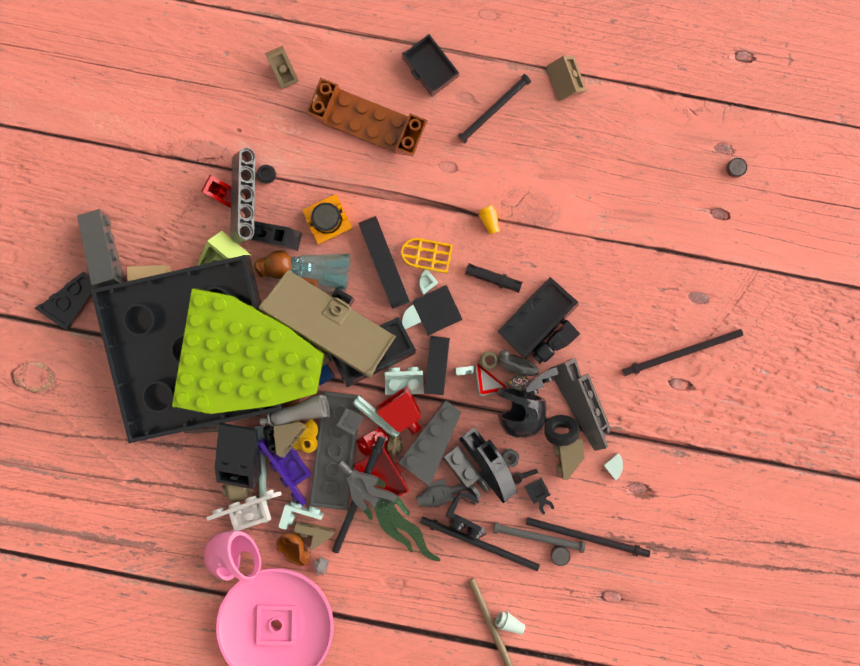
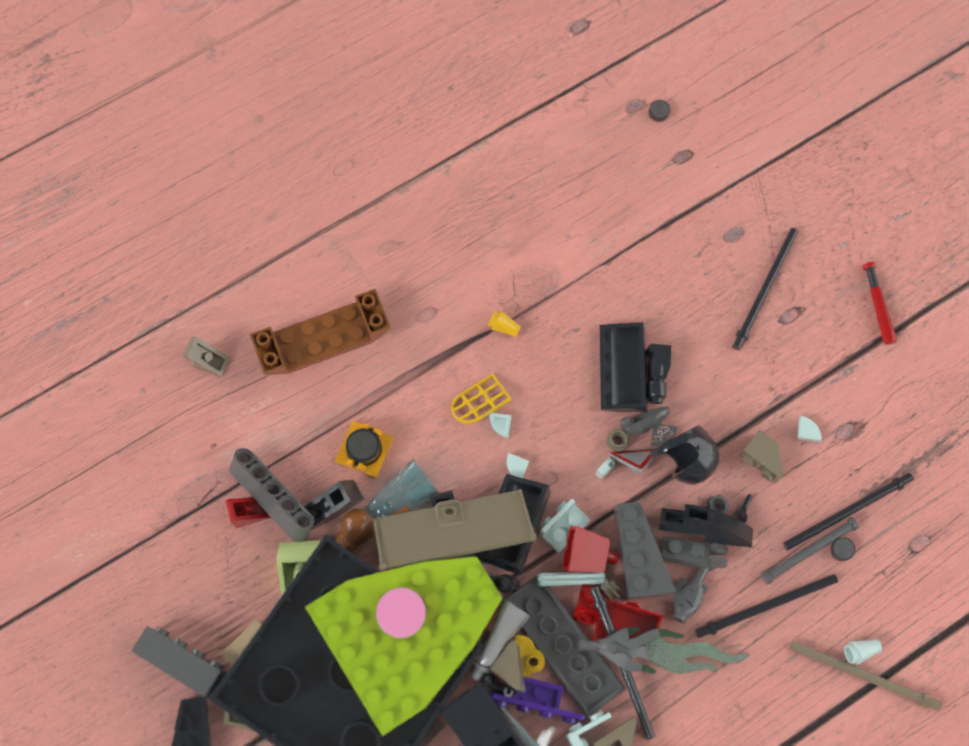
camera: 45 degrees left, 15 degrees down
black plate [257,165,276,184] -> none
dark grey panel [337,408,364,435] -> none
black beam [358,216,410,309] -> none
black container [402,34,459,97] -> none
black tile [412,285,463,336] -> none
black slope [424,336,450,395] -> none
black piece [445,493,487,541] -> none
black bar [457,74,531,144] -> none
black pin [465,263,523,293] -> none
slope [519,367,559,397] -> none
black plate [524,477,554,514] -> none
black tyre [544,415,579,446] -> none
dark tan panel [546,56,587,101] -> none
dark grey wedge [549,358,610,451] -> none
none -> bright pink tile [376,588,426,638]
none -> black pin [491,574,520,593]
none -> red piece [862,261,897,345]

